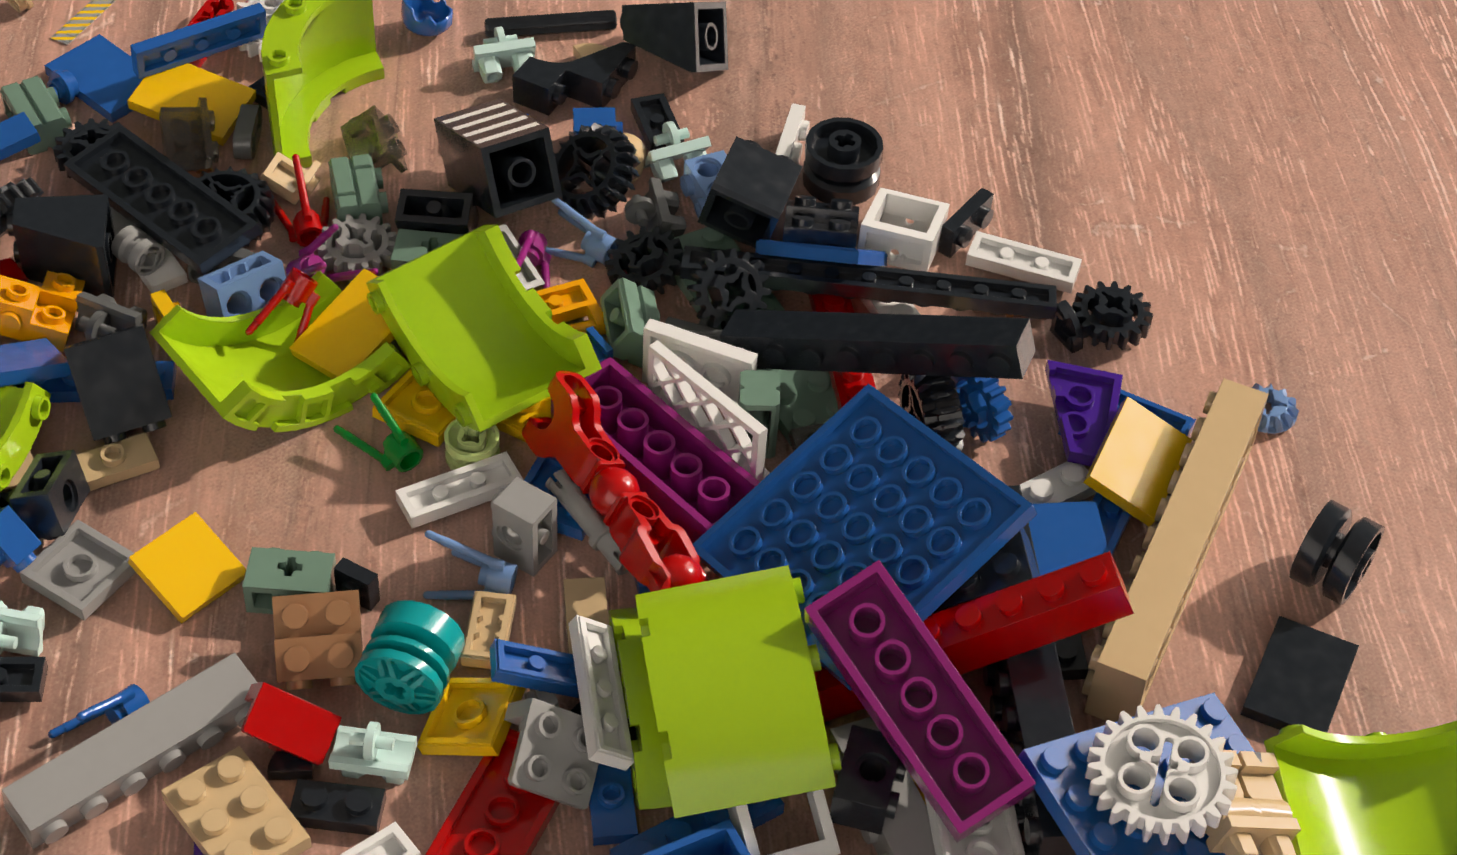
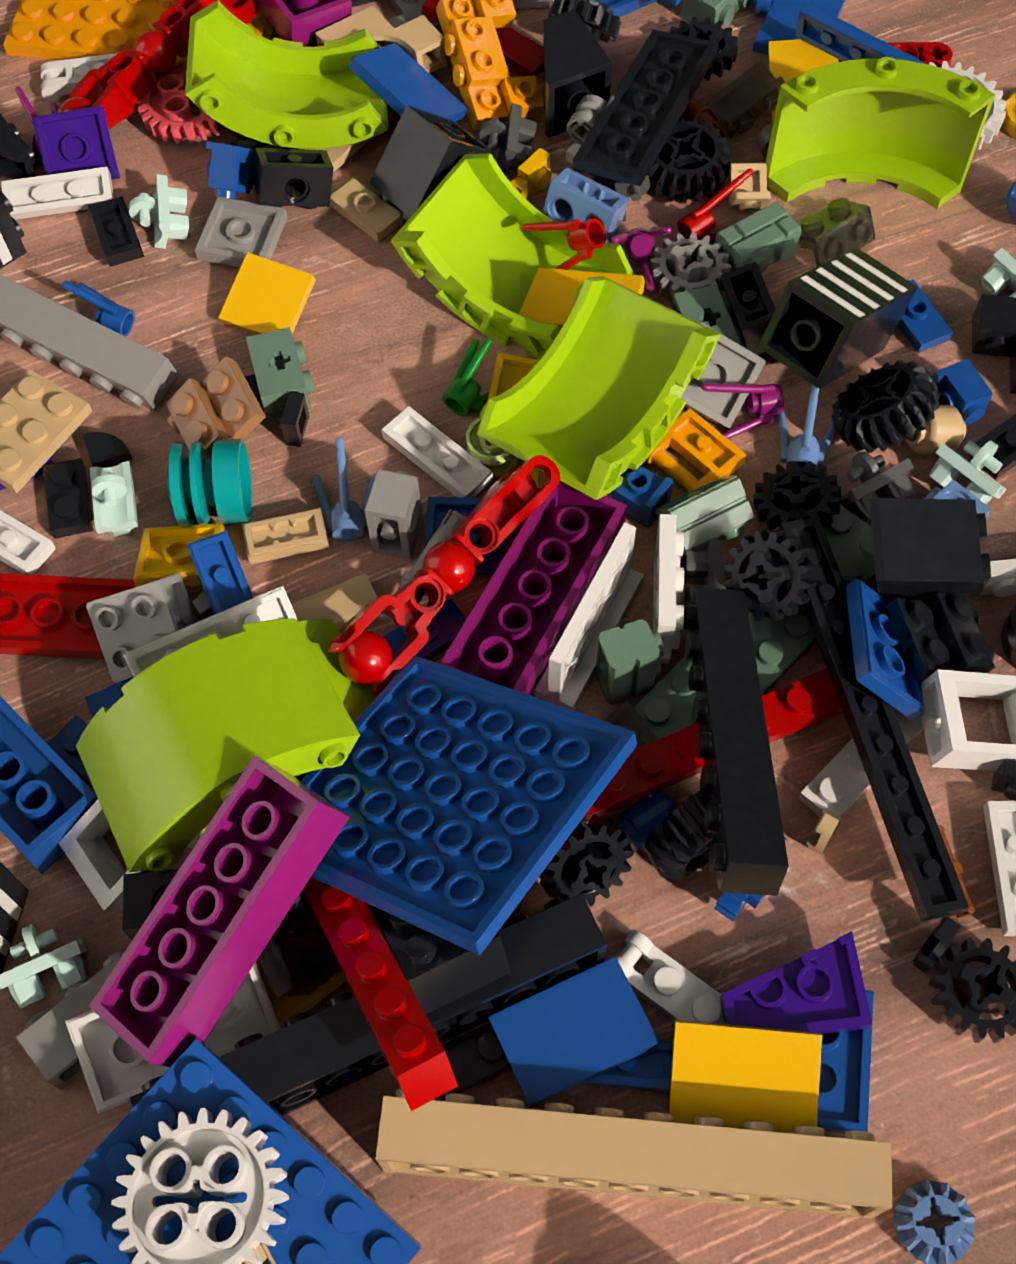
camera: 75 degrees right, 15 degrees up
red panel [241,682,342,765] -> none

